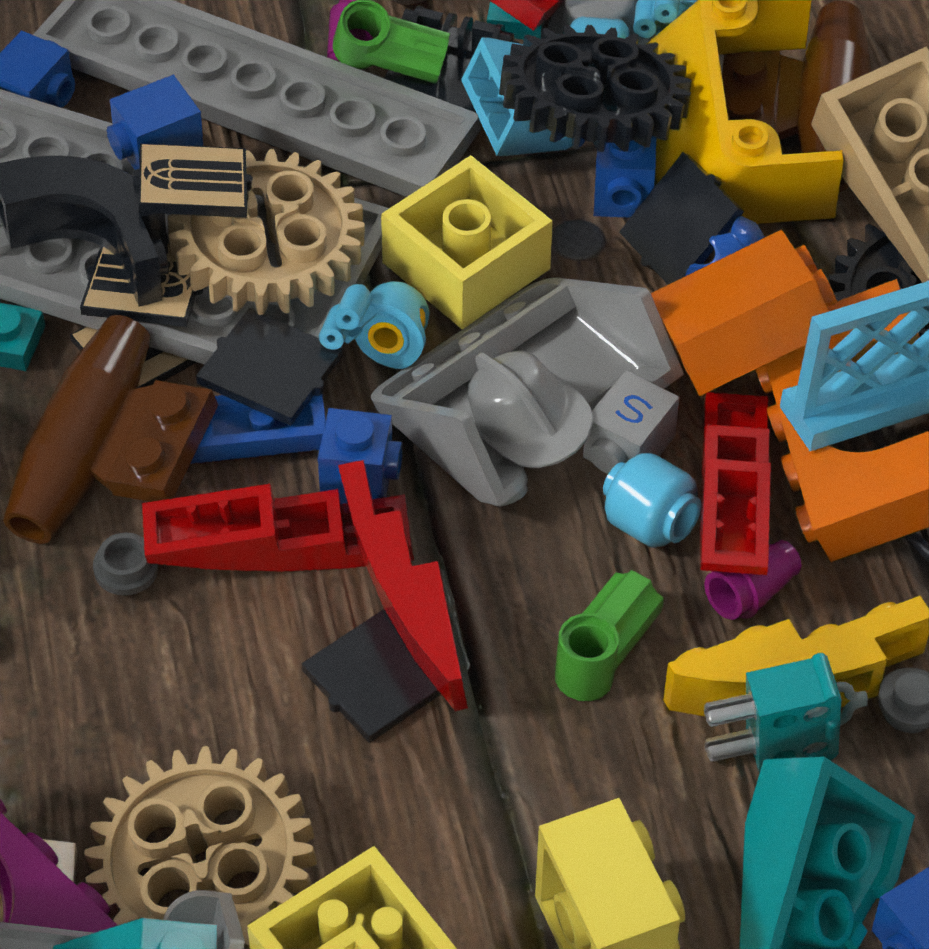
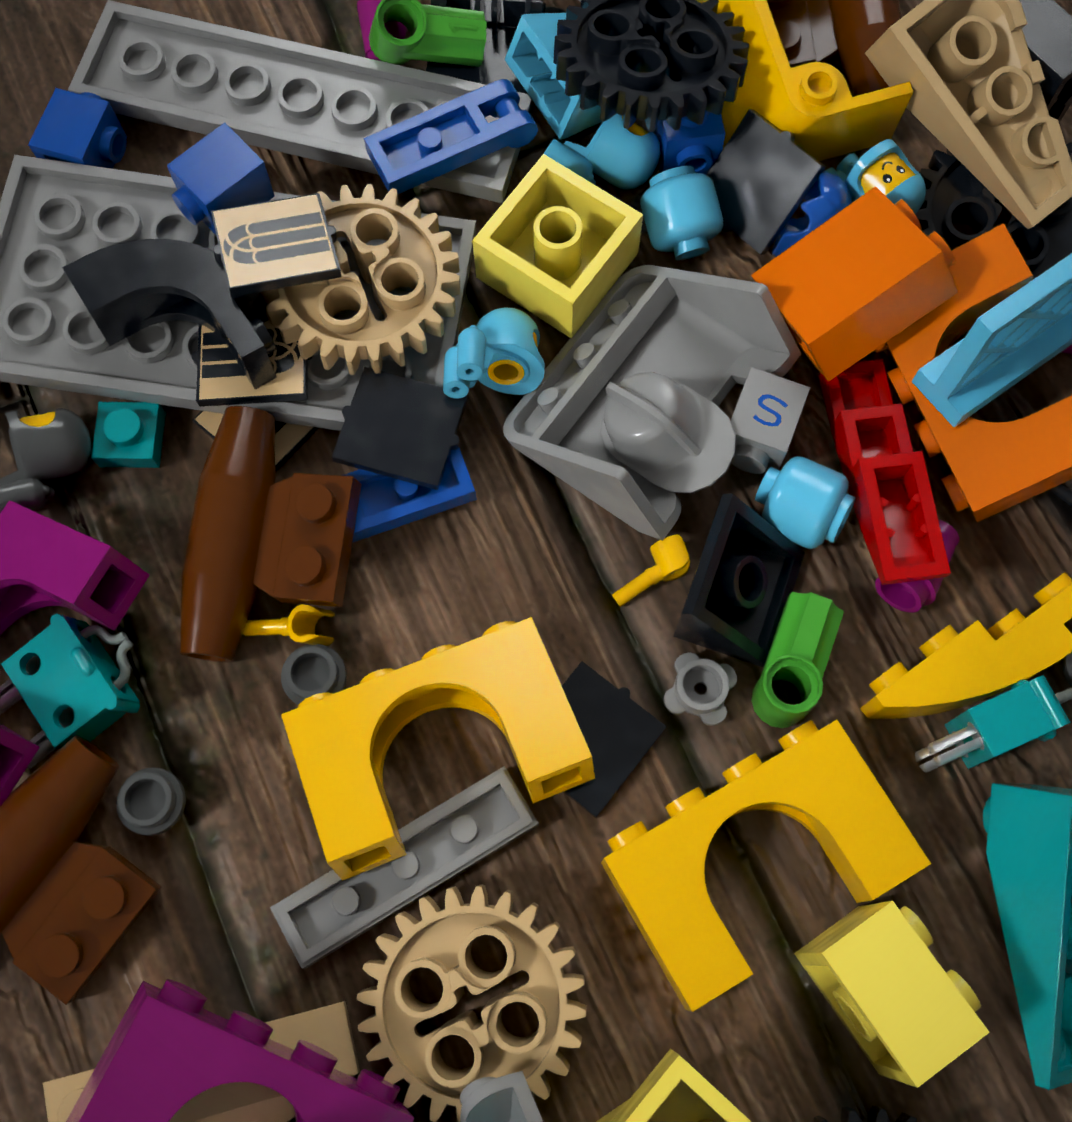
camera: 10 degrees left, 20 degrees up
red slope [142,484,414,572] -> none
blue brick [318,408,403,504] -> none
red slope [338,460,468,711] -> none
none -> yellow hand [243,604,335,646]
none -> light grey tile [270,766,539,969]
none -> yellow arch [281,617,595,881]
none -> plate [364,79,538,194]
none -> medium azure piece [544,114,661,190]
none -> yellow arch [601,720,931,1012]
none -> yellow hand [611,534,690,607]
none -> medium azure head [640,166,723,260]
none -> light grey plate [664,652,737,726]
none -> black slope [673,494,805,667]
none -> medium azure piece [824,139,926,215]

